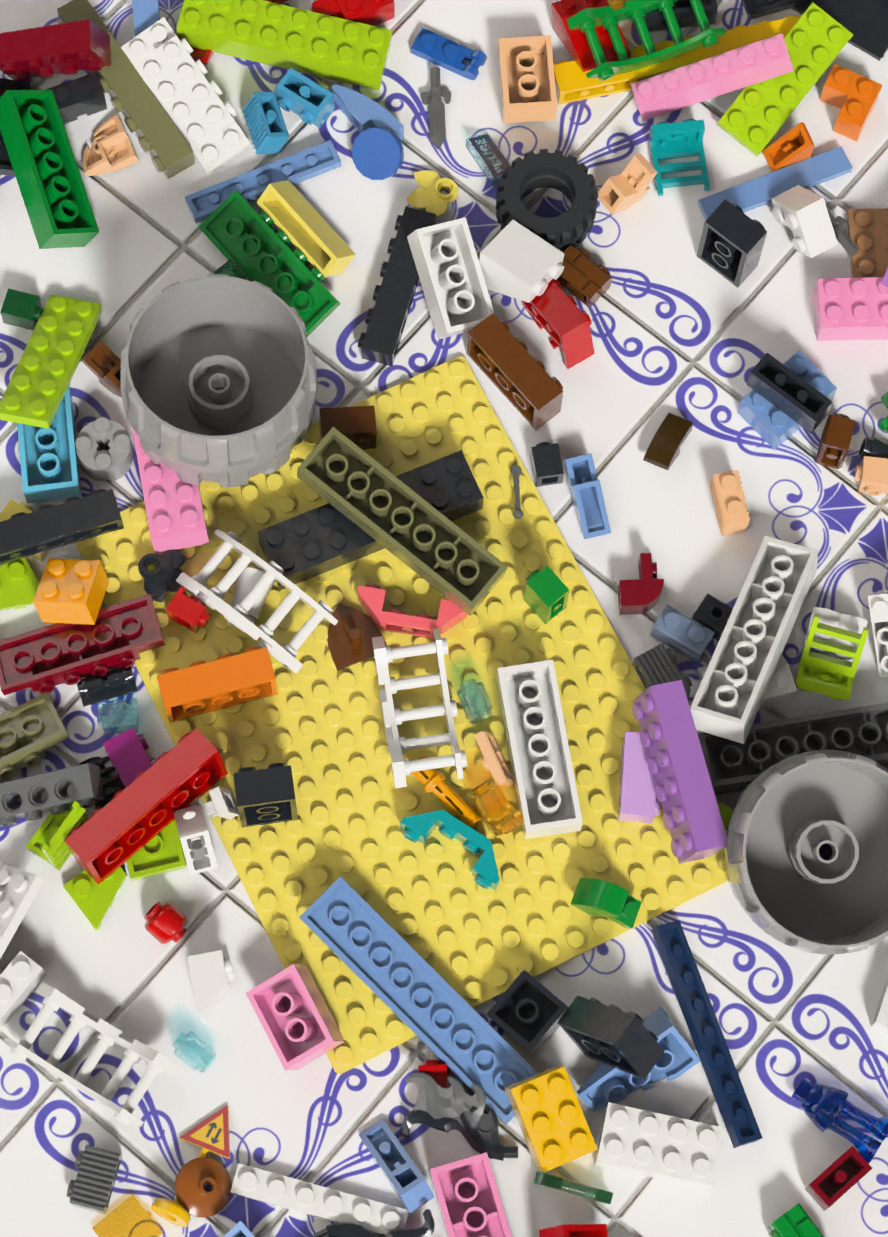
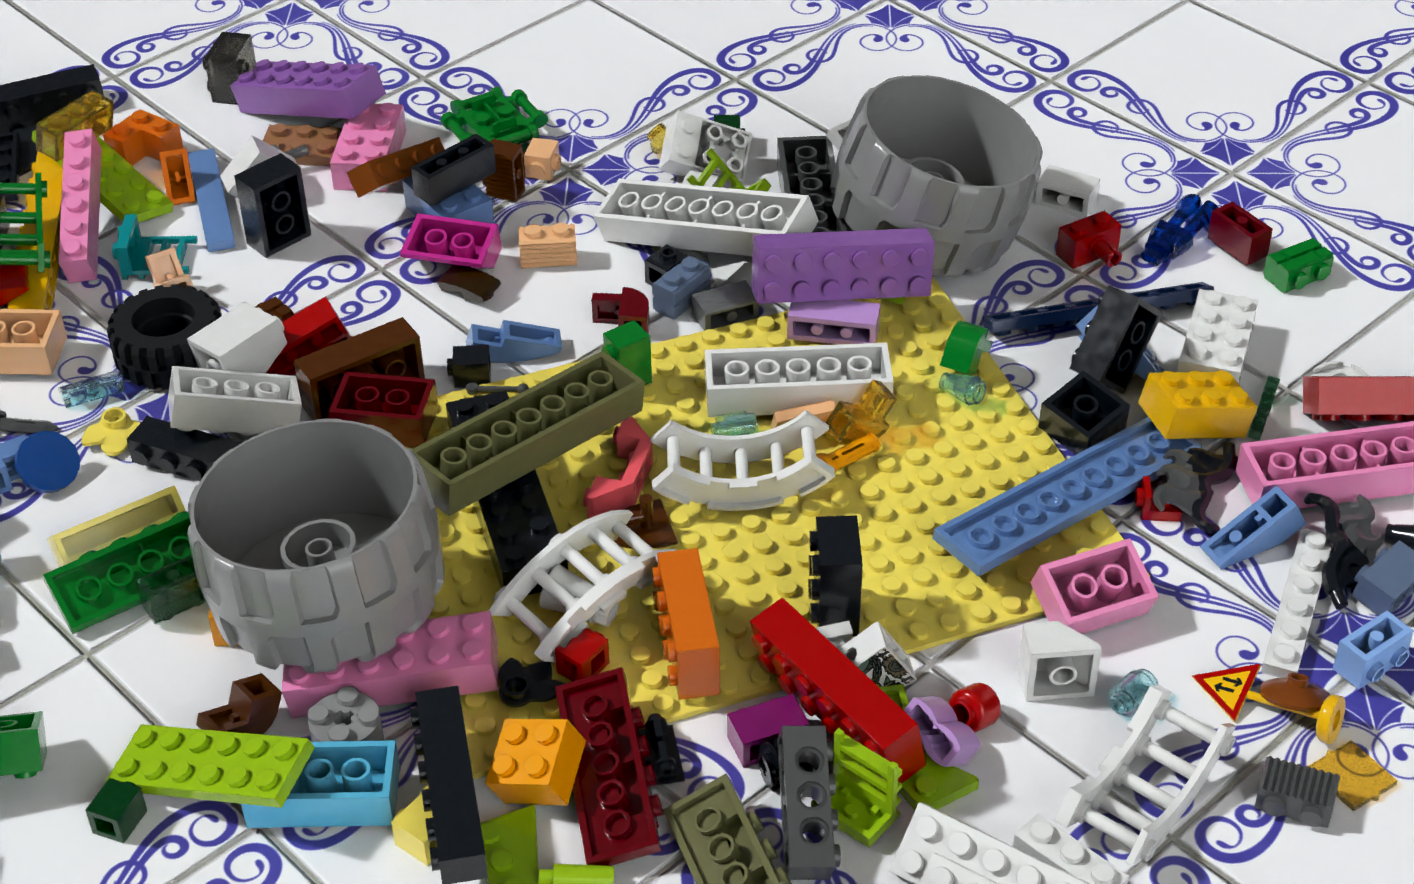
camera: 80 degrees left, 30 degrees down
clear light blue brick [97,698,139,733] -> none
medium blue plate [185,140,341,223] -> none
teal slope [400,810,499,891] -> none
none -> clear yellow brick [36,90,114,162]
none -> dark red brick [329,371,438,447]
none -> dark orange brick [347,137,445,198]
none -> dark pink slope [400,213,502,268]
none -> lavender brick [904,696,981,767]
none -> clear light blue cone [939,372,986,405]
none -> red brick [1056,210,1122,269]

